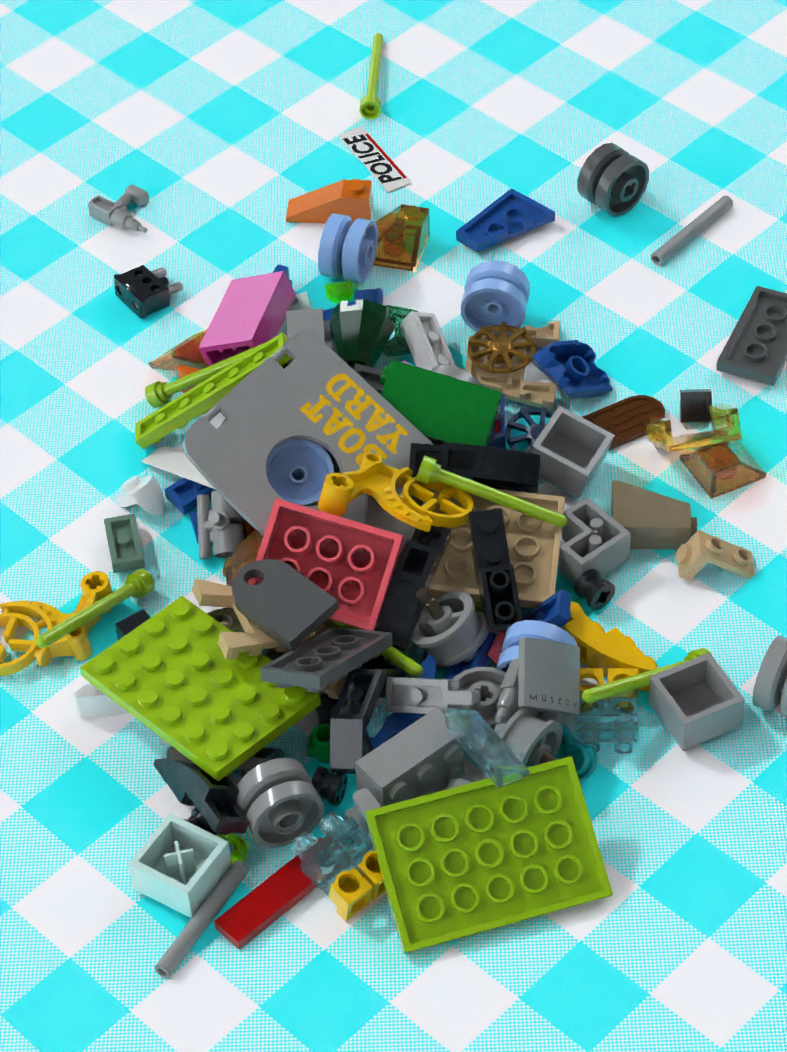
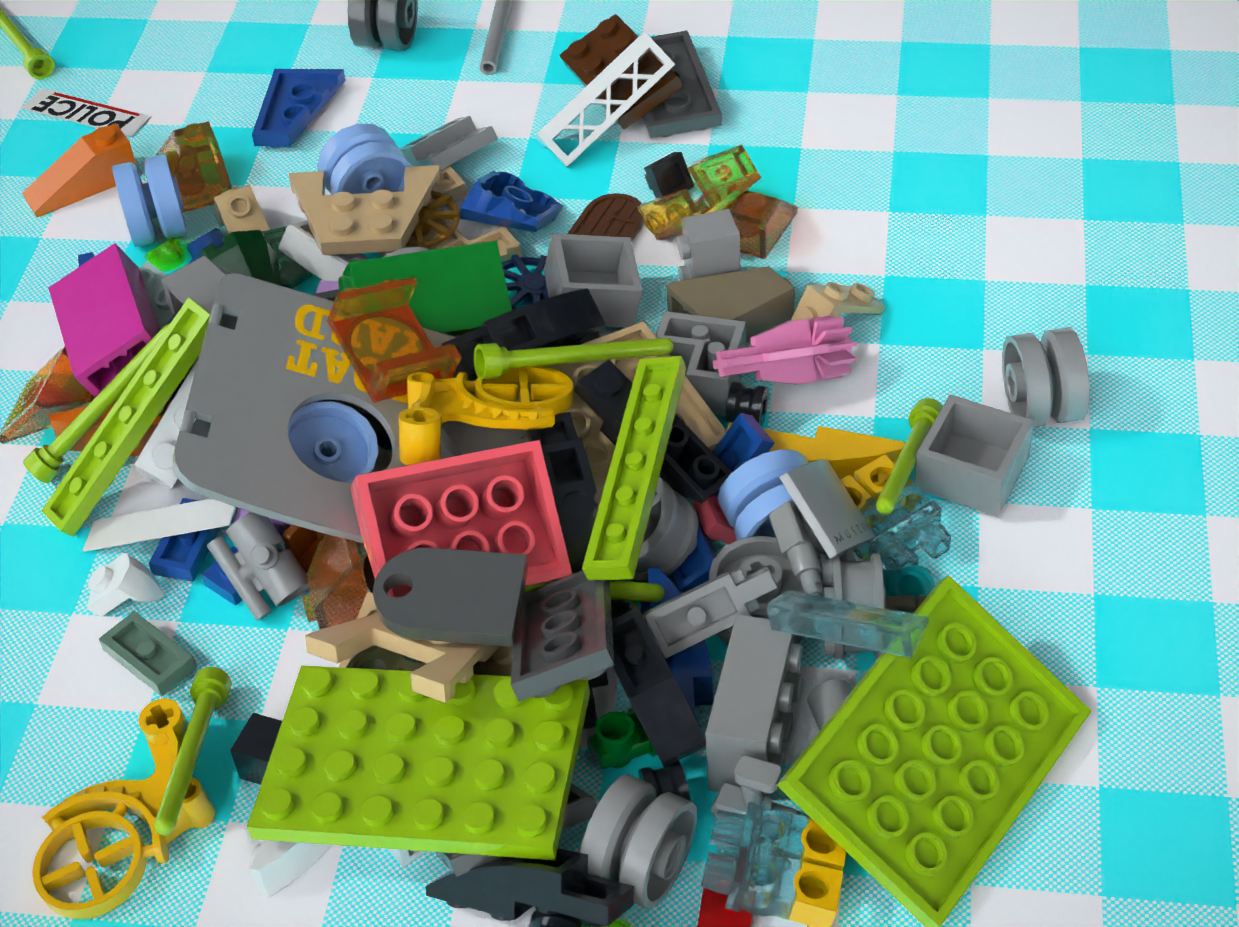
camera: 35 degrees left, 0 degrees up
none -> tan bracket [214,185,278,254]
none -> tan wing [289,165,440,255]
none -> clear yellow panel [327,276,461,403]
none -> light grey slope [399,116,498,170]
none -> white fence [535,31,675,168]
none -> reddish brown plate [559,14,683,130]
none -> lime plate [582,356,687,580]
none -> light grey brick [677,209,741,280]
none -> bright pink piece [713,315,857,385]

